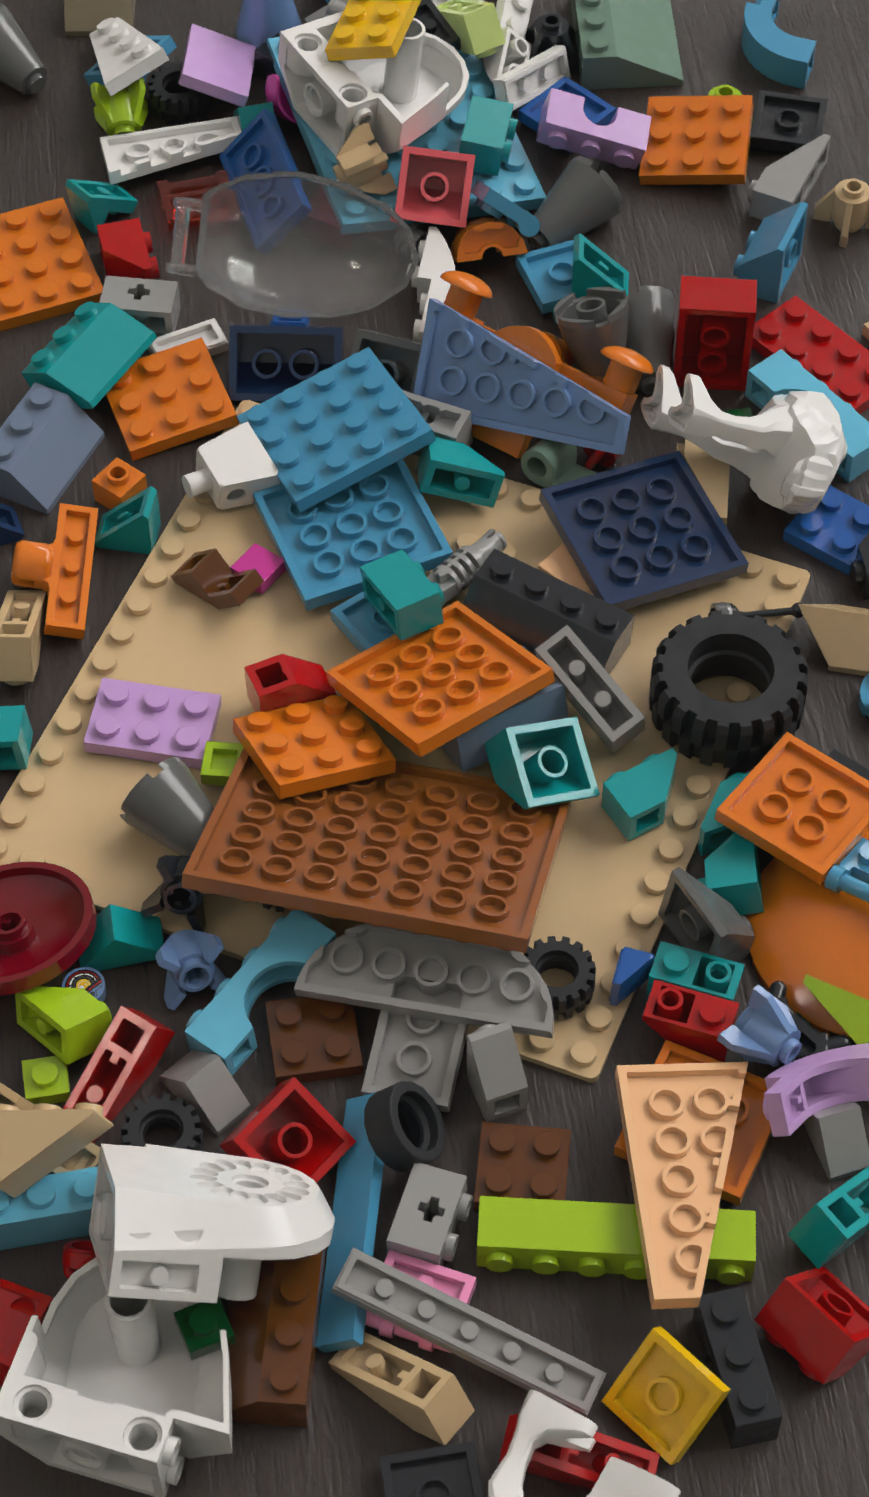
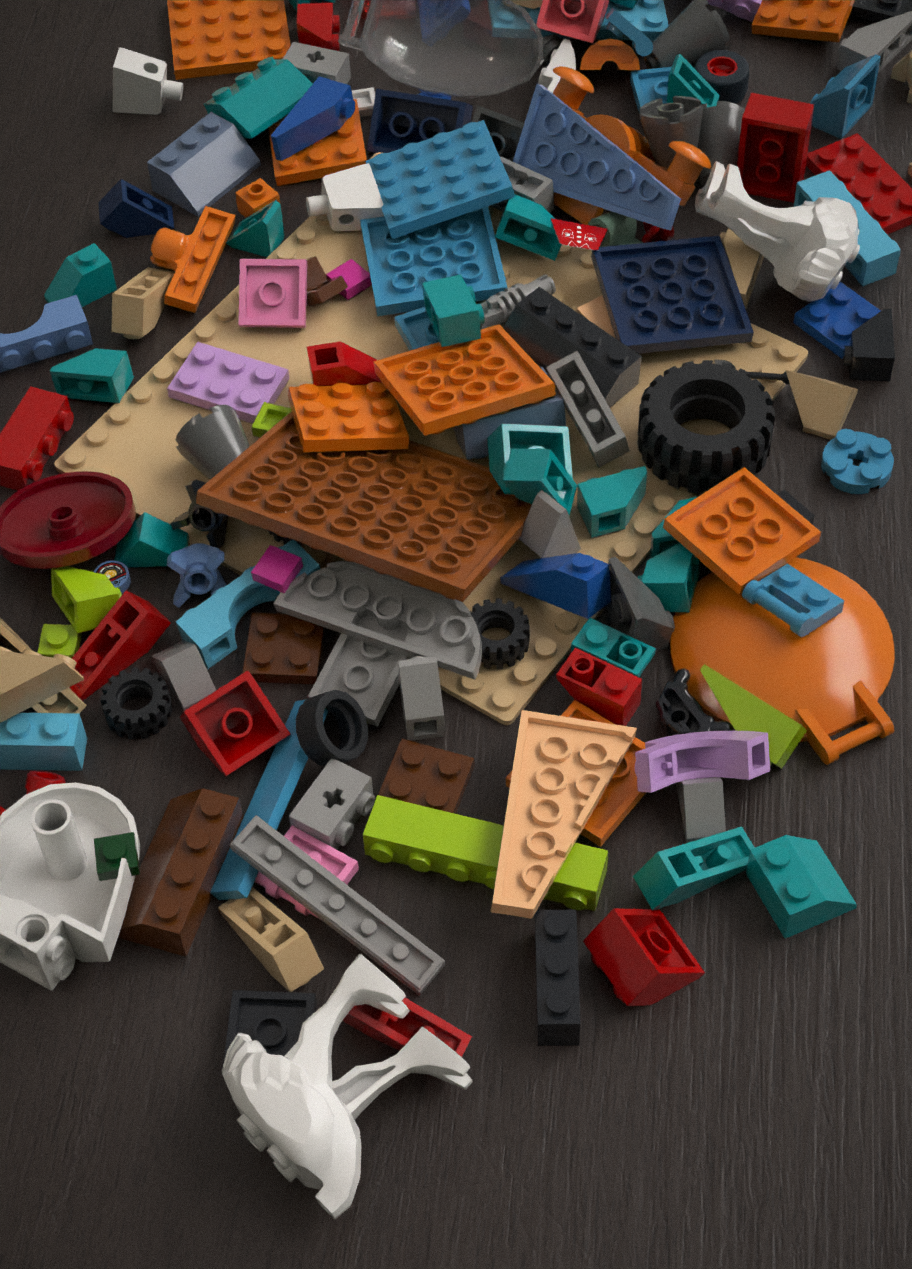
camera: 15 degrees right, 0 degrees up
white animal [89,1144,335,1303] -> none
yellow plate [602,1326,731,1465] -> none
blue slope [609,947,655,1006] -> none
medium blue brick [717,985,802,1067] -> none
none -> bright pink plate [238,259,307,328]
none -> dark pink tile [251,545,303,594]
none -> blue slope [271,76,355,161]
none -> blue slope [500,553,611,619]
none -> teal slope [502,448,577,515]
none -> light grey slope [519,490,581,558]
none -> red sticker [550,218,608,250]
none -> black wheel [695,50,749,104]

